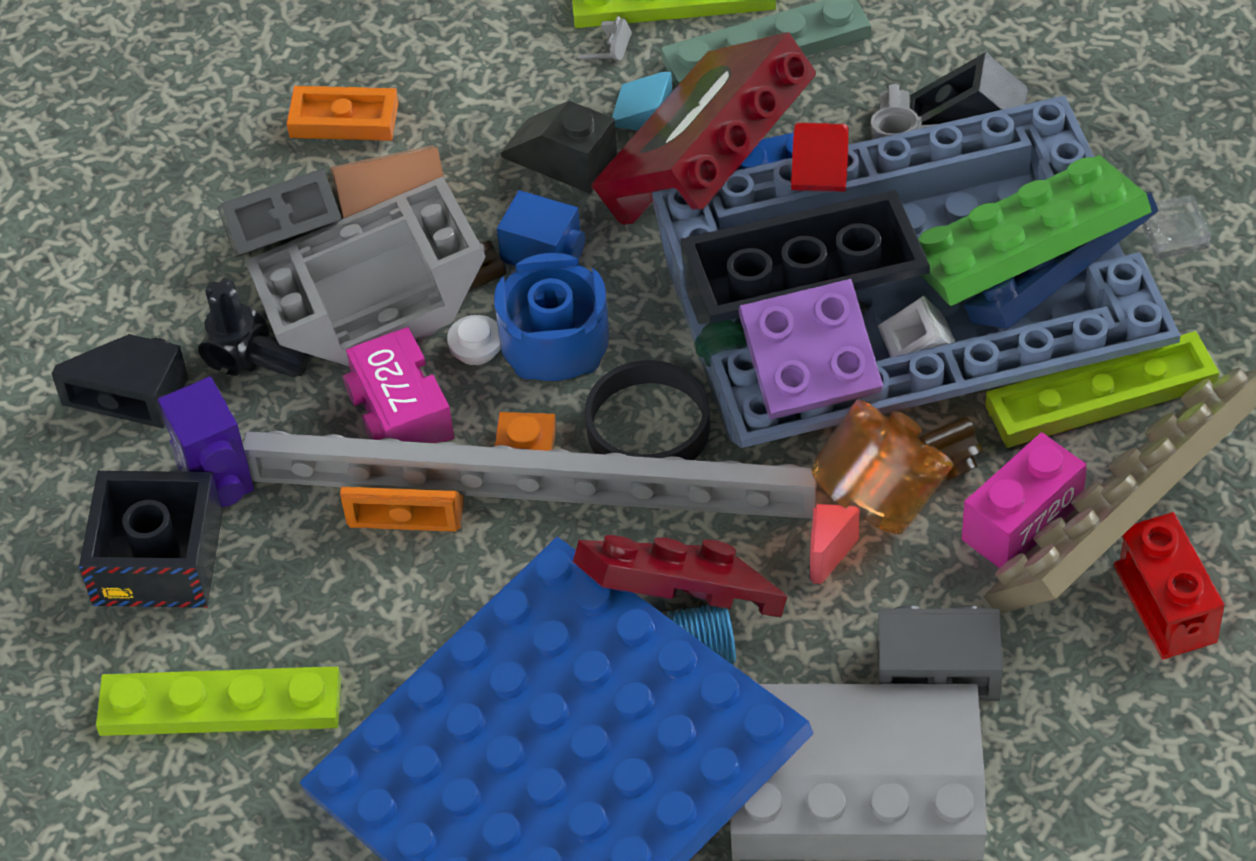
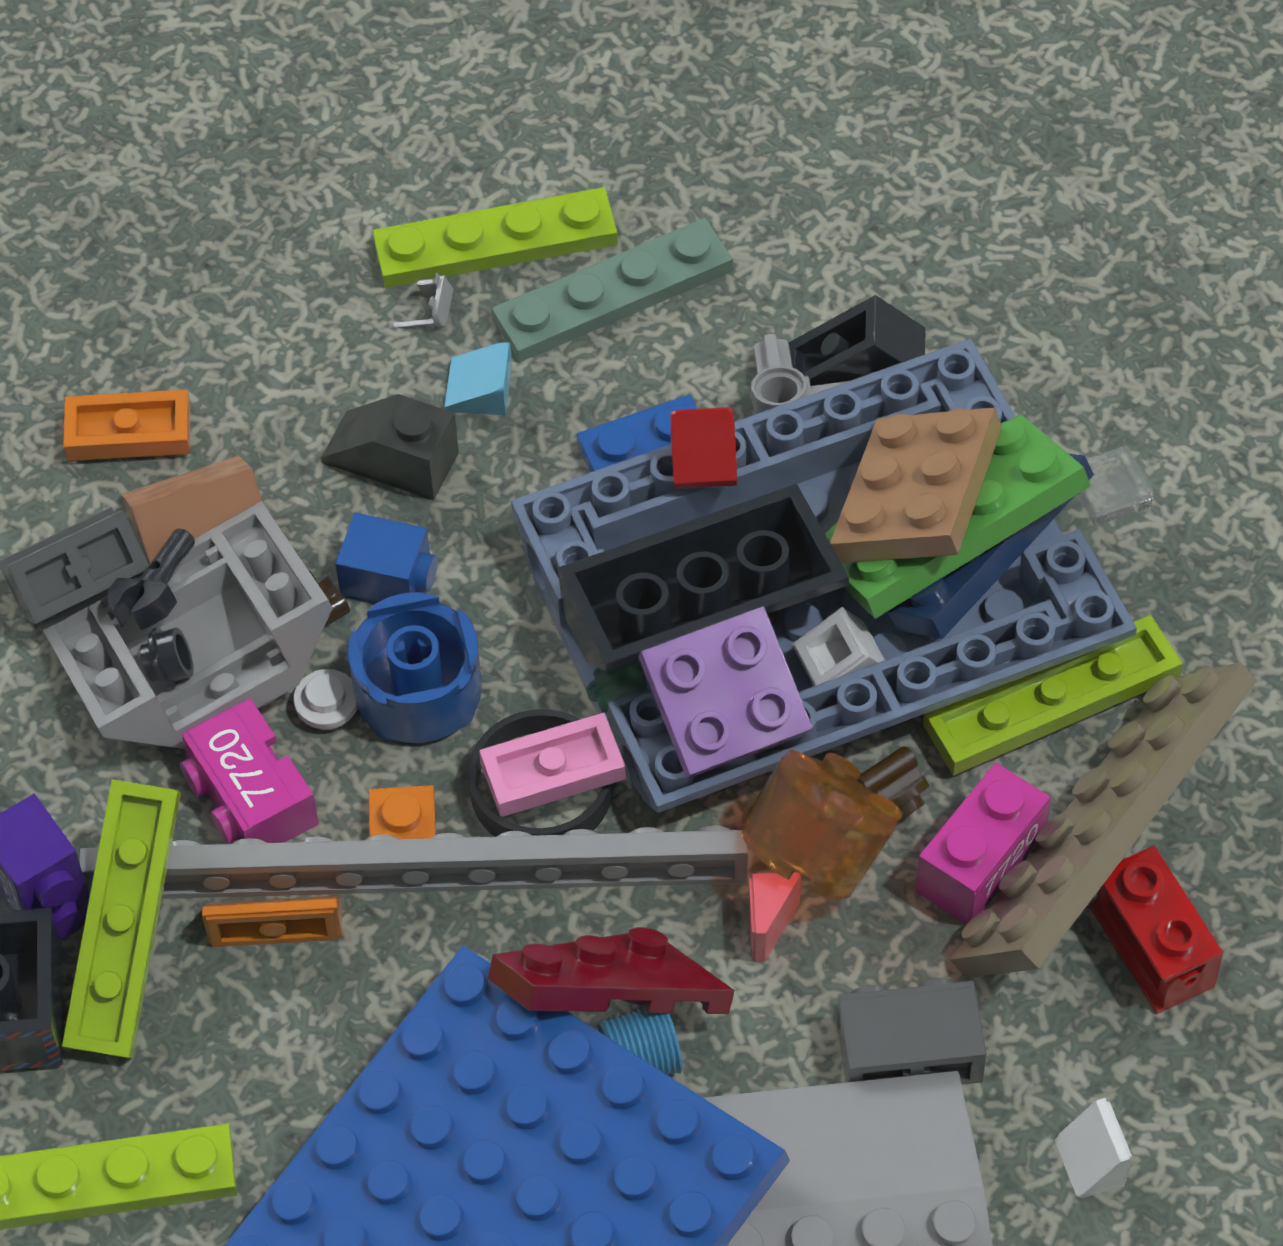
camera: 10 degrees left, 5 degrees up
black axle [198,278,310,378] -> none
dark red panel [591,32,816,225] -> none
none -> lime plate [62,779,181,1059]
none -> black bar [108,528,195,630]
none -> black plate [140,627,194,689]
none -> bright pink plate [479,713,626,817]
none -> medium nougat plate [830,407,1002,563]
none -> white slope [1055,1098,1132,1198]

